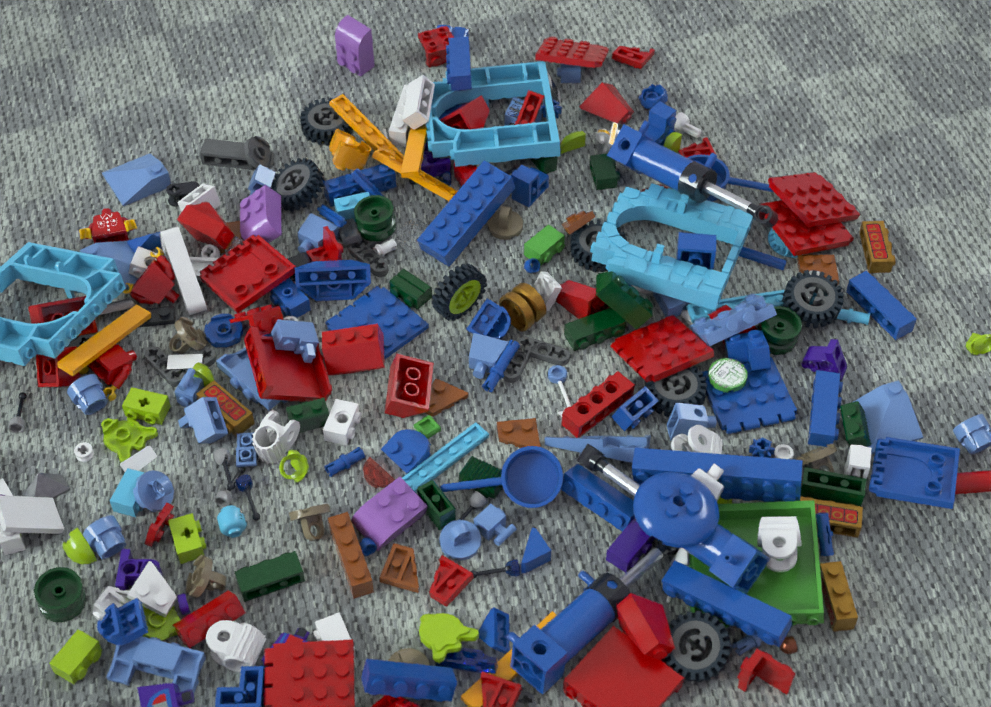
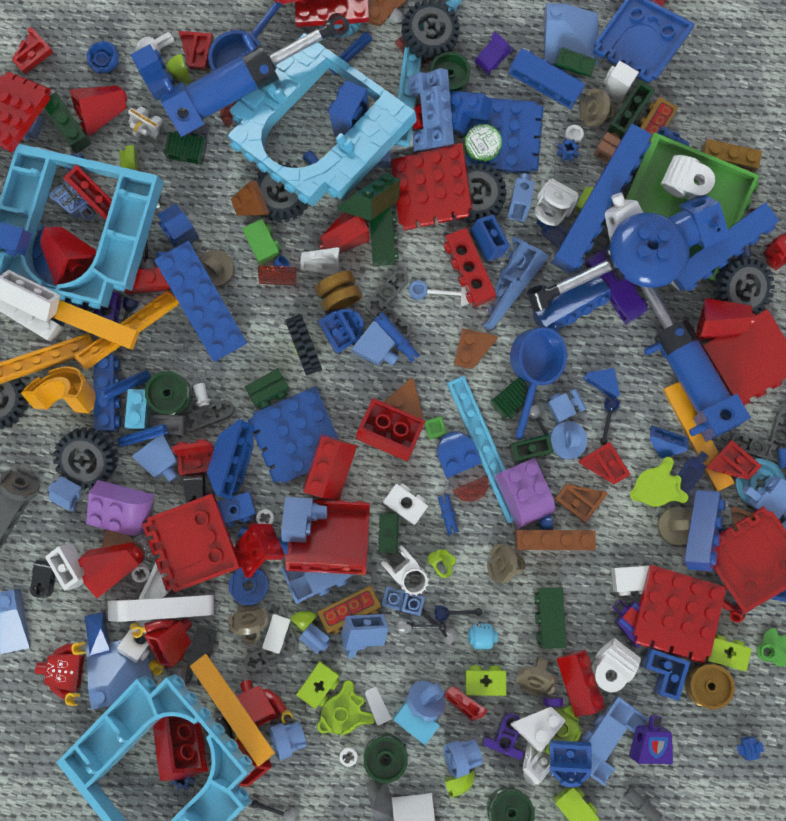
camera: 75 degrees left, 30 degrees up
none -> dark green brick [44,92,91,154]
none -> clear red tile [258,265,297,286]
none -> dark green wheel [364,733,408,783]

